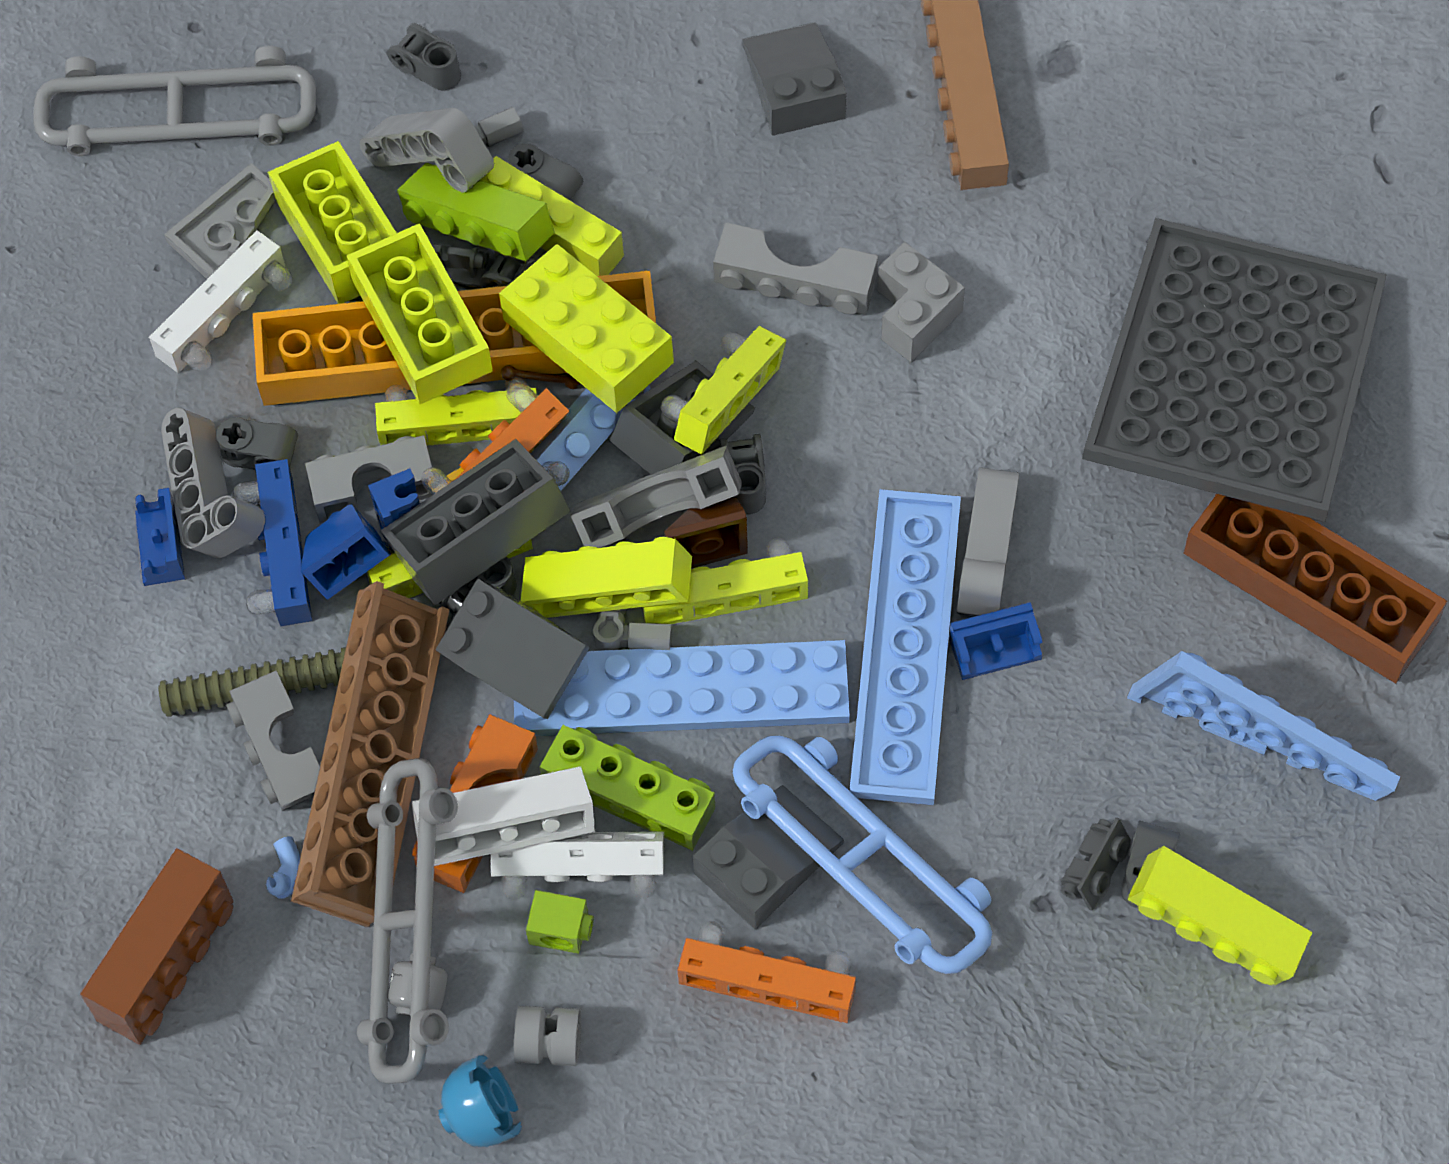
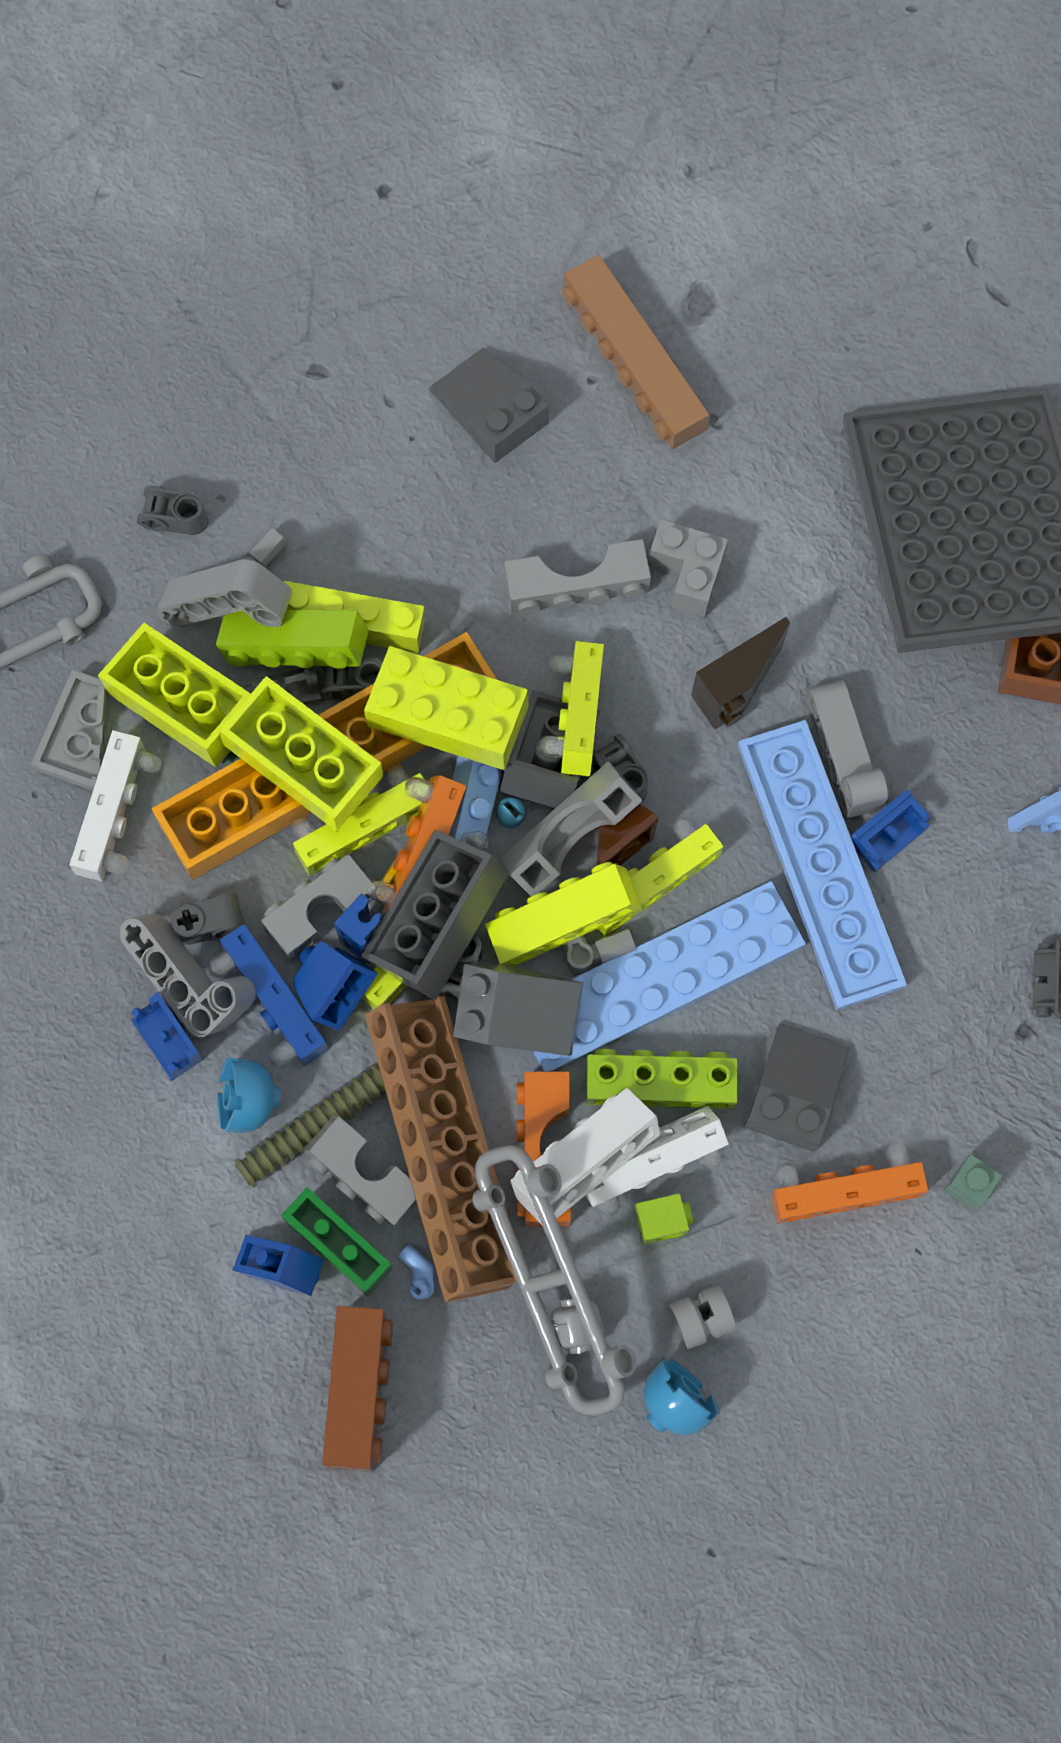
camera: 30 degrees left, 10 degrees up
reddish brown hinge [501,365,580,389] -> none
dark grey piece [508,144,584,200] -> none
light blue bar [732,736,992,974] -> none
none -> dark azure cylinder [217,1058,281,1133]
none -> blue slope [233,1235,324,1296]
none -> green brick [281,1187,393,1297]
none -> medium azure hinge [497,797,525,828]
none -> dark brown slope [691,617,790,729]
none -> sand green brick [943,1154,1003,1213]

